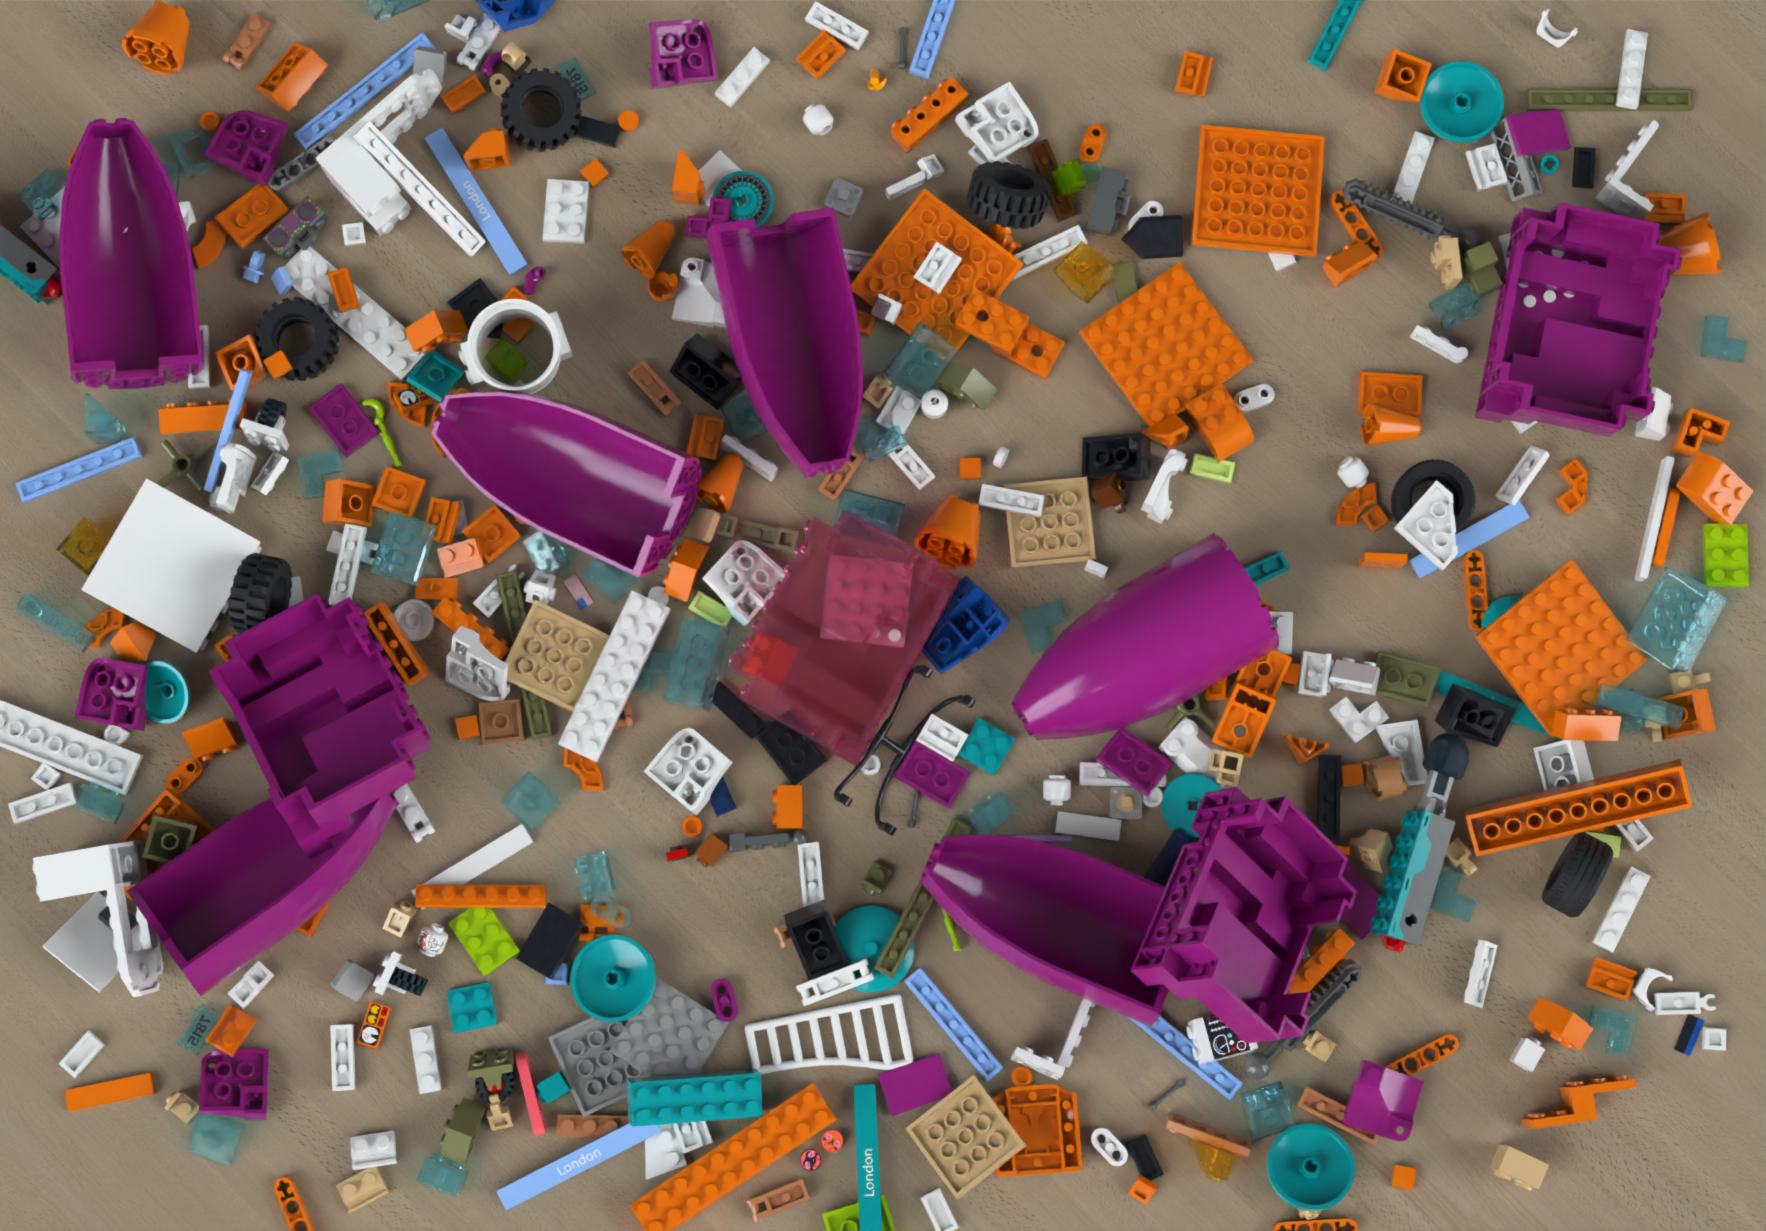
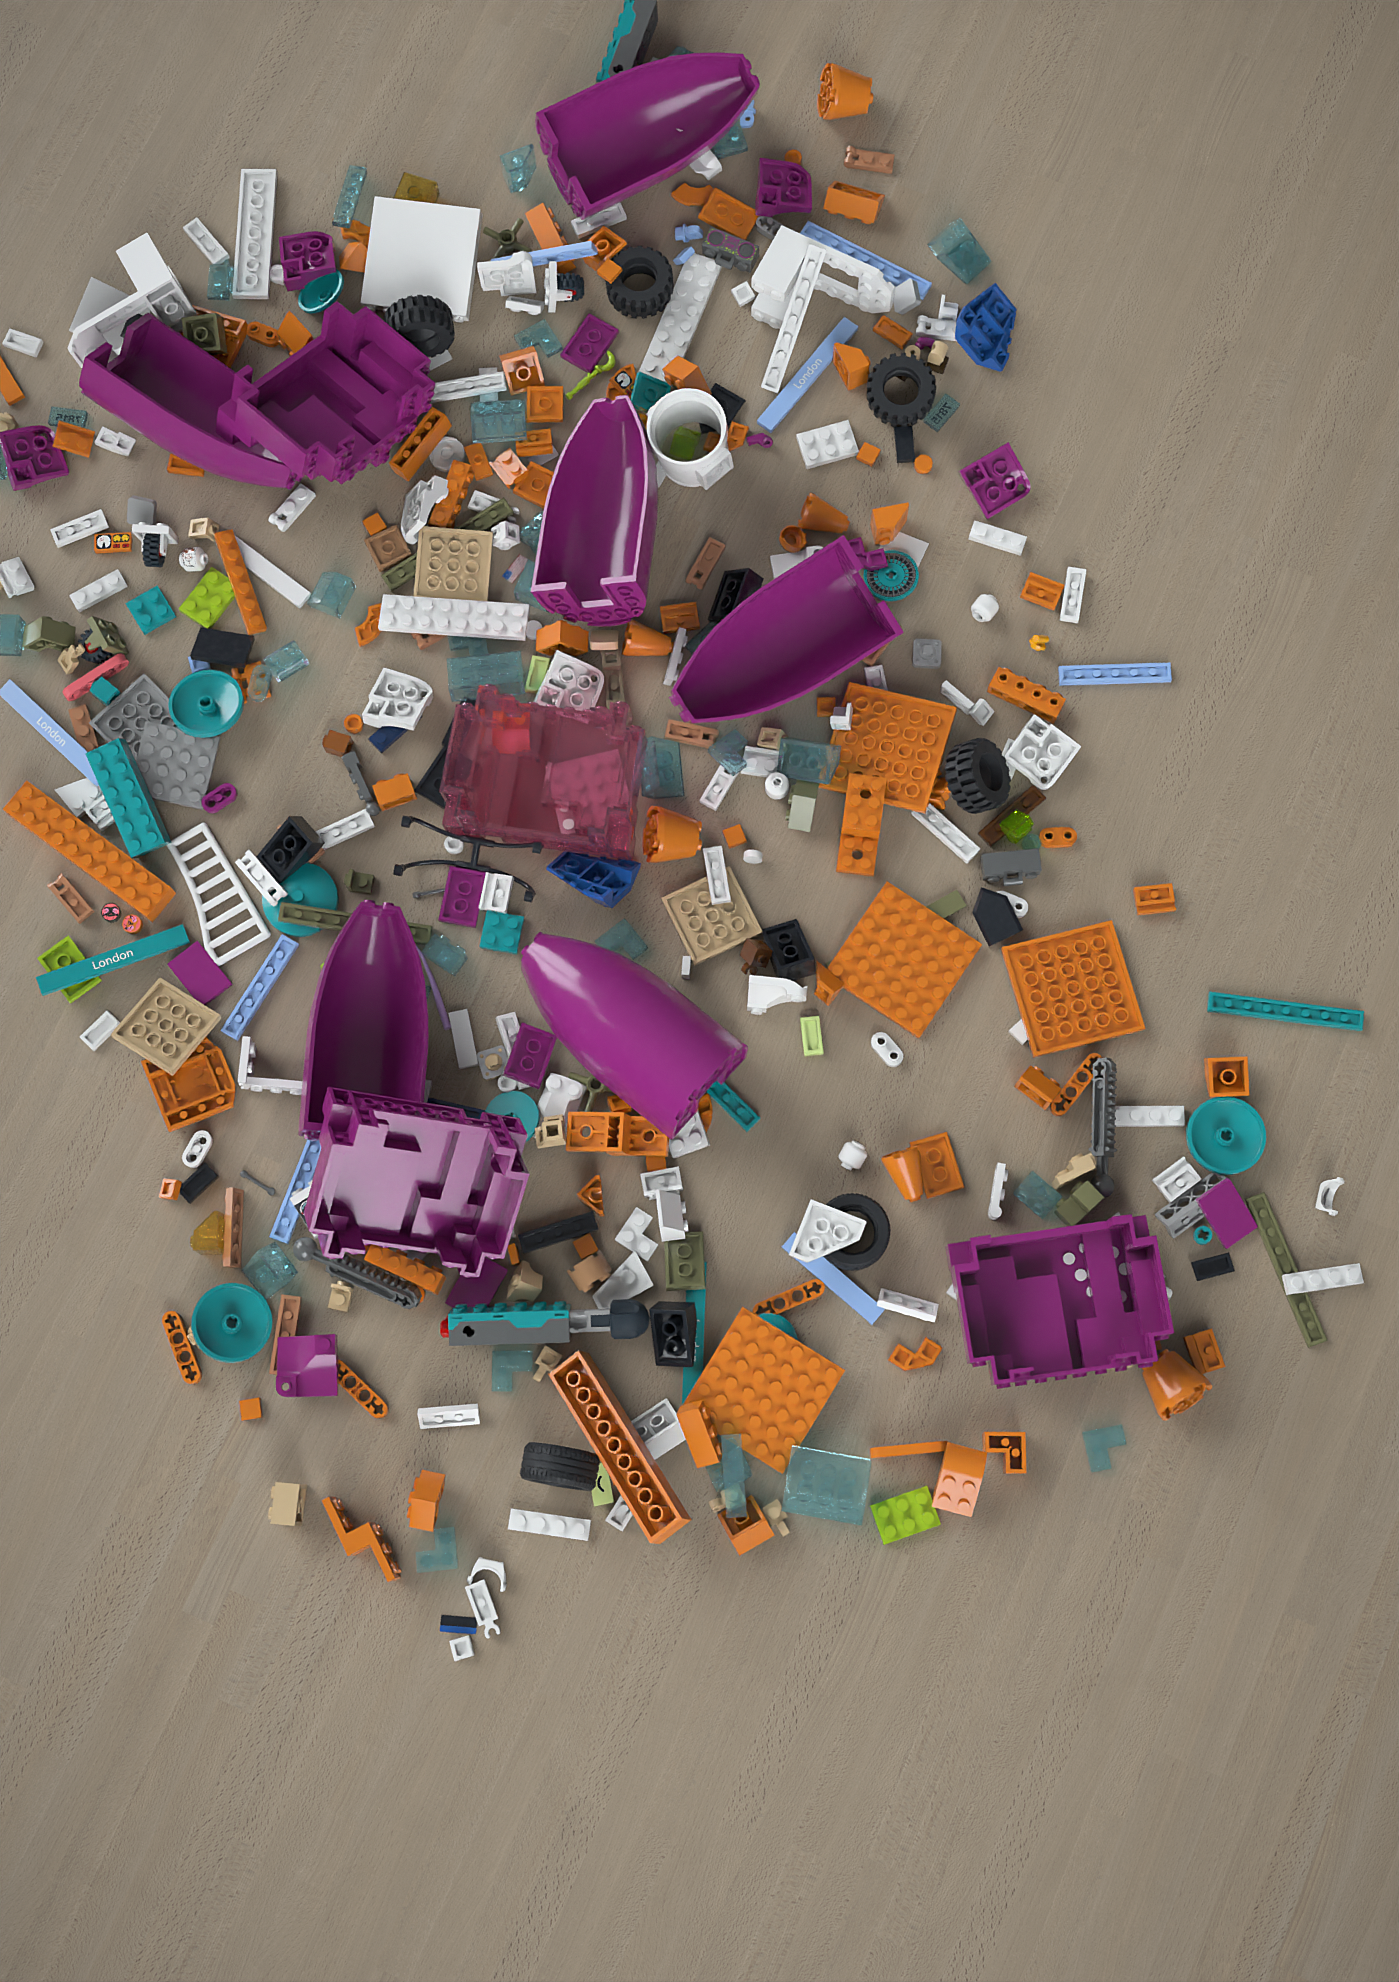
camera: 75 degrees right, 5 degrees down
light blue tile [15,437,143,503] -> none
white tile [31,763,63,790] -> none
clear light blue tile [168,128,219,179] -> none
orange tile [328,267,360,313] -> none
plate [666,845,690,862] -> none
dark grey hinge [897,28,907,69] -> none
white plate [914,242,962,294] -> none
orange tile [1010,1066,1032,1086] -> none
white head [1043,775,1071,805] -> none
clear yellow slope [1053,241,1116,304] -> none
orange brick [1185,383,1254,463] -> none
orange tile [1335,482,1377,526] -> none
orange tile [1358,552,1408,569] -> none
orange tile [1360,504,1390,534] -> none
white brick [1509,1036,1545,1072] -> none
orange plate [1585,957,1637,1001] -> none
white bracket [1595,120,1659,220] -> none
white tile [1634,456,1675,582] -> none
white slope [1635,387,1673,441] -> none

